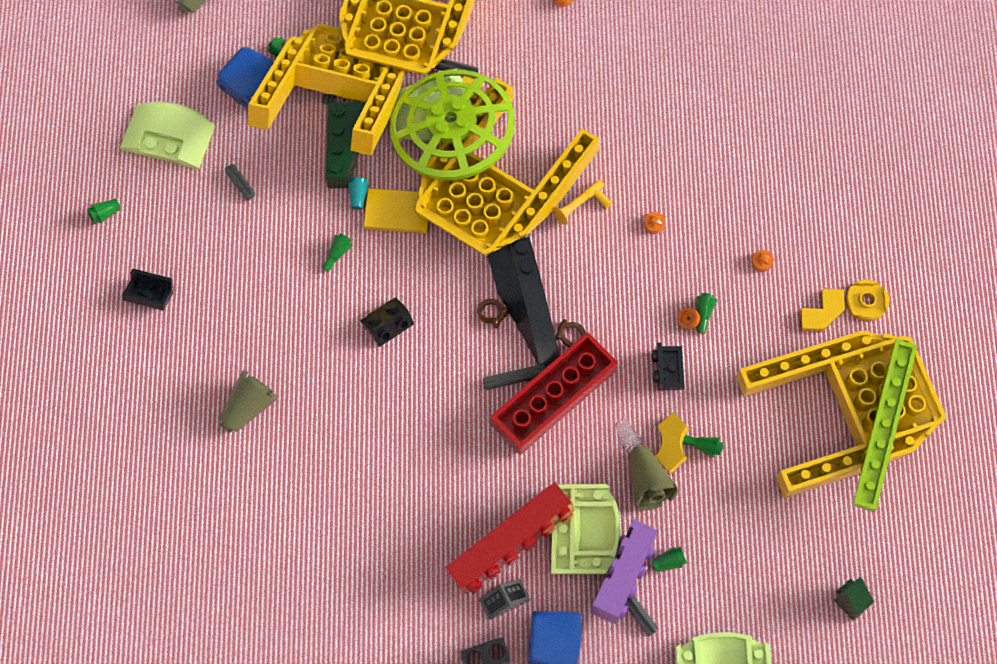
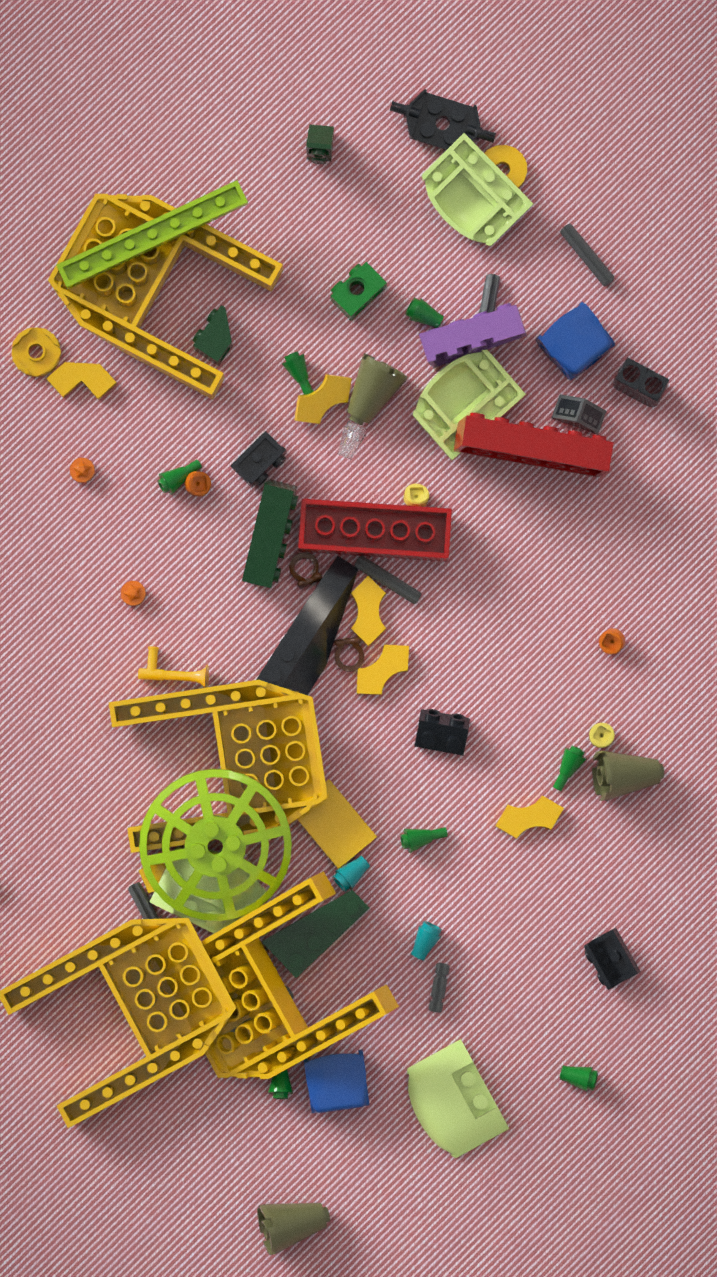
camera: 135 degrees left, 15 degrees up
none -> dark green slope [192,305,233,366]
none -> dark green wedge [242,479,299,588]
none -> green brick [330,262,387,321]
none -> yellow tile [351,576,386,647]
none -> yellow tile [357,645,409,695]
none -> light yellow tile [403,484,429,507]
none -> teal cone [411,921,442,960]
none -> yellow tile [495,795,564,839]
none -> green cone [553,745,587,791]
none -> light yellow tile [589,723,615,748]
none -> orange tile [599,628,625,655]

